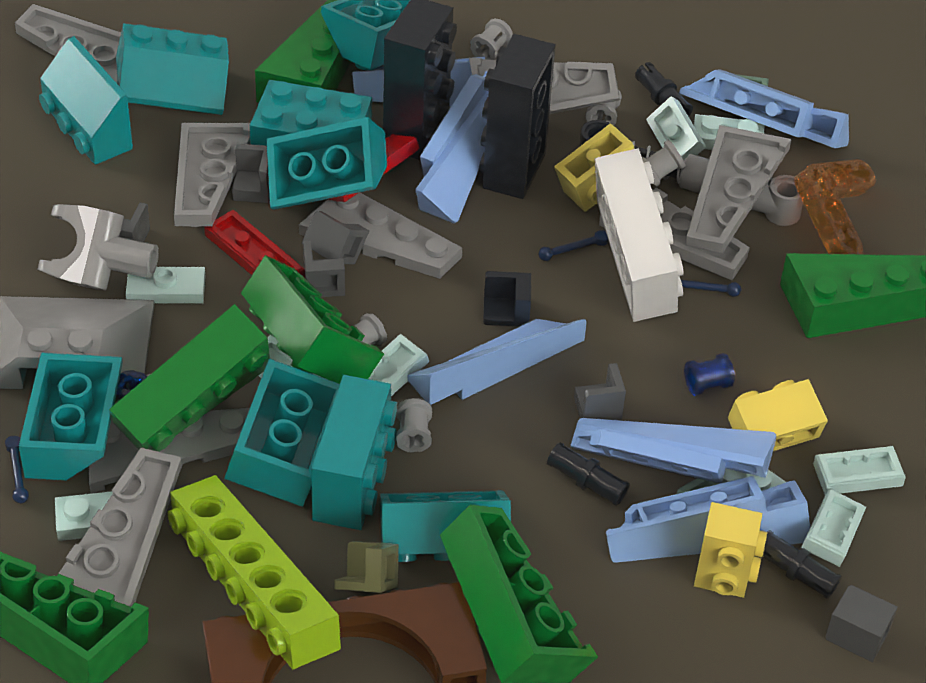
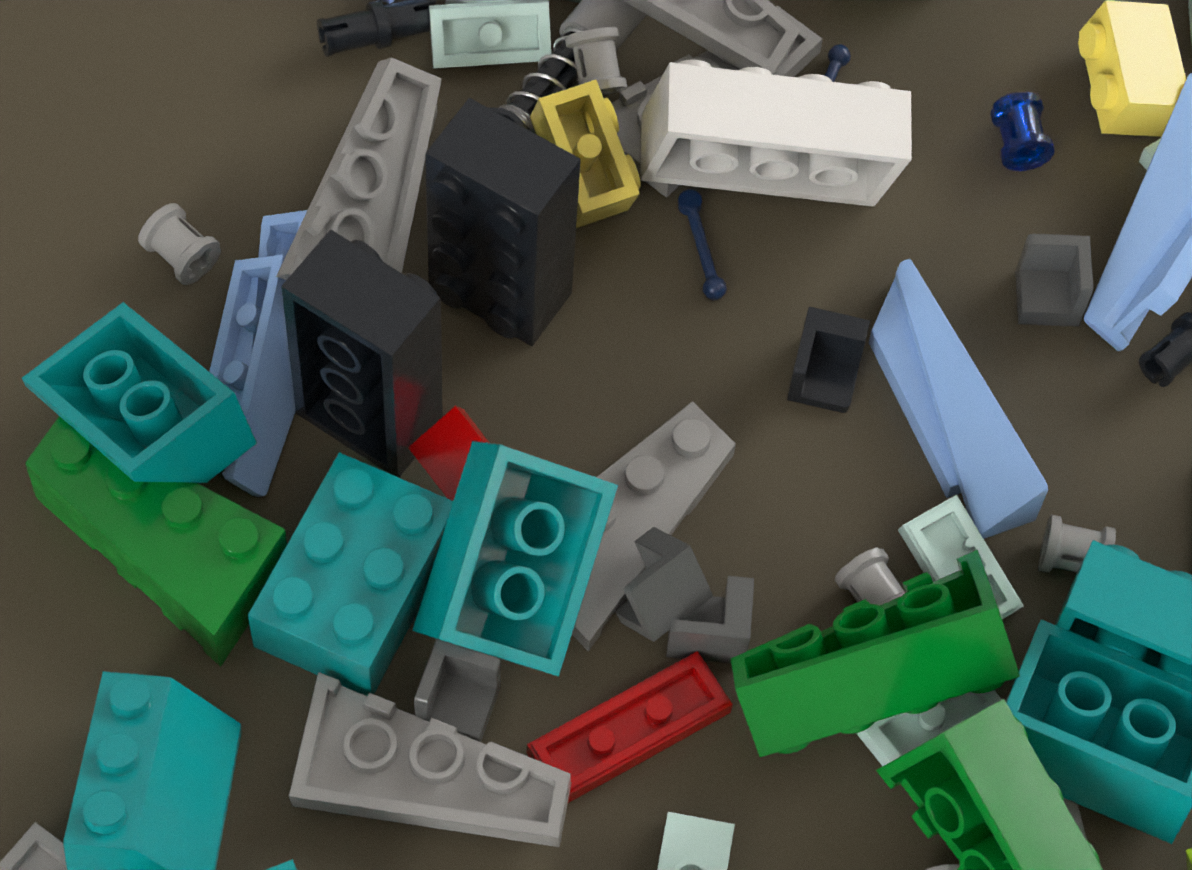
camera: 80 degrees left, 15 degrees up
light blue wedge [415,71,488,223] -> none

